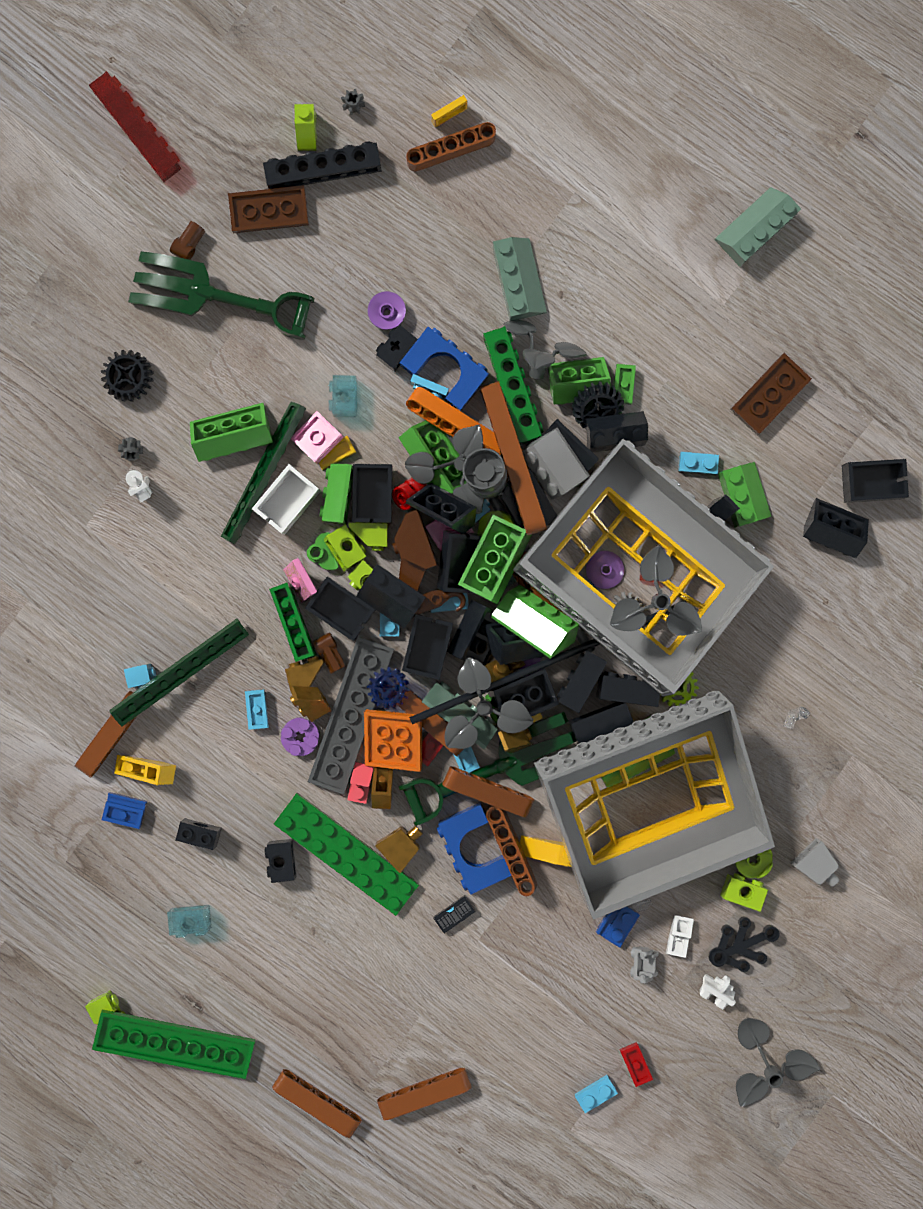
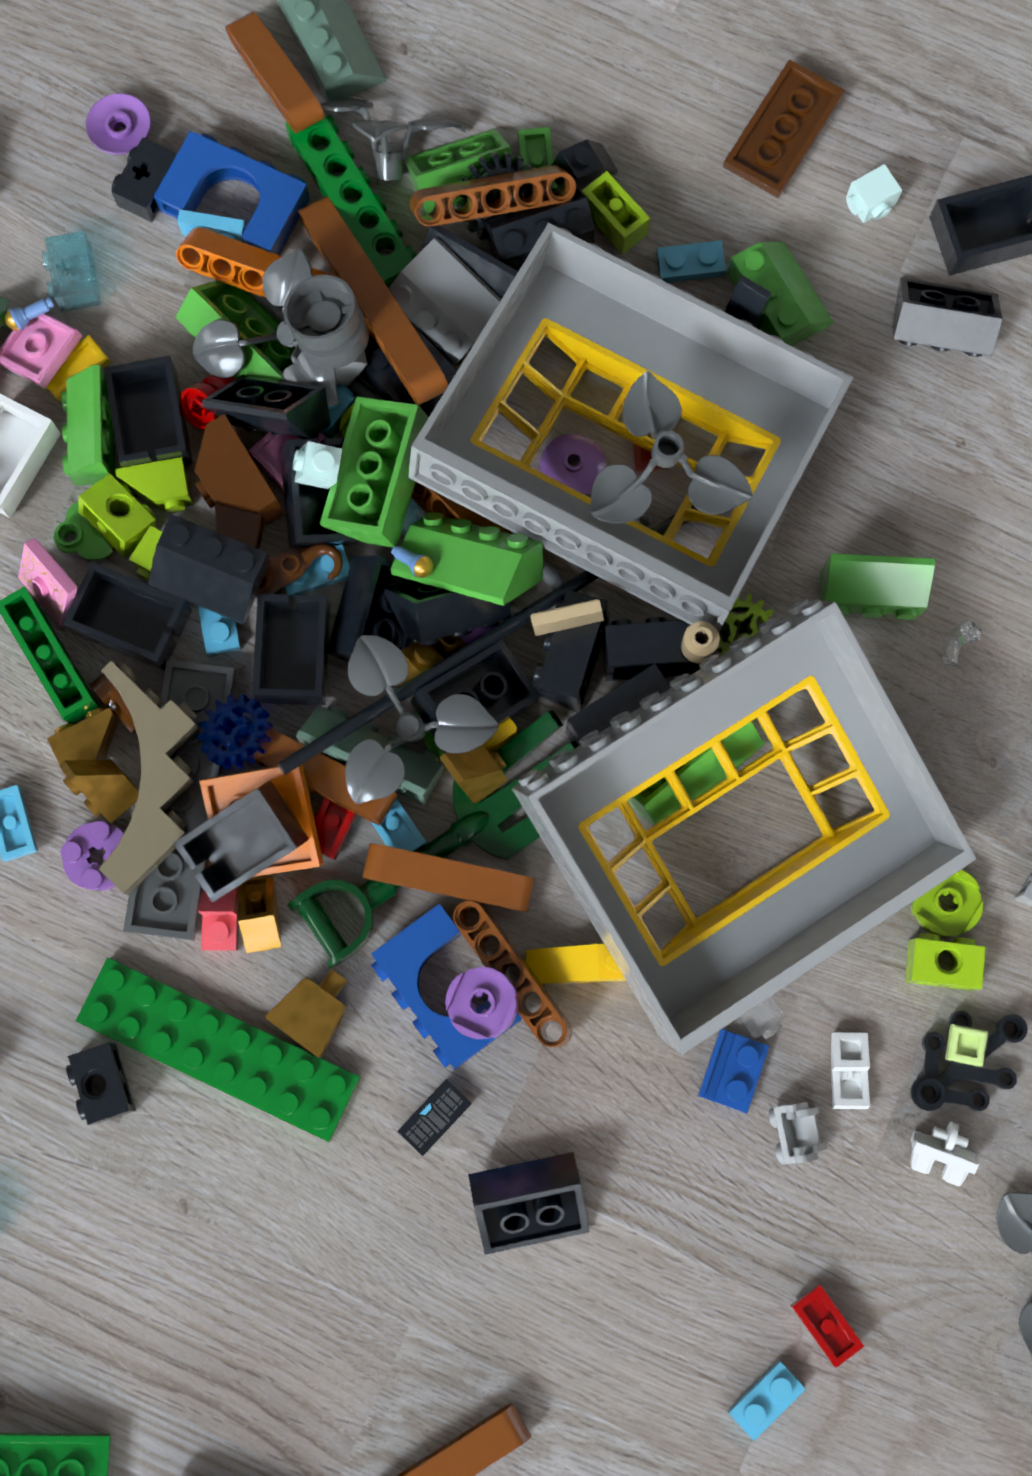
camera: 10 degrees left, 10 degrees down
none -> medium blue piece [5,297,55,331]
none -> dark tan arch [99,661,199,895]
none -> piece [173,780,309,903]
none -> dark orange beam [225,11,325,134]
none -> light aqua brick [293,441,342,489]
none -> piece [391,546,434,578]
none -> dark orange beam [410,166,576,226]
none -> medium lavender plate [445,967,518,1039]
none -> black slope [468,1152,590,1255]
none -> tan tile [530,599,604,636]
none -> black slope [551,139,618,191]
none -> lime brick [582,171,650,255]
none -> tan brick [681,621,719,663]
none -> bright green slope [820,553,935,620]
none -> light aqua brick [846,164,902,223]
none -> yellowish green tile [945,1024,988,1067]

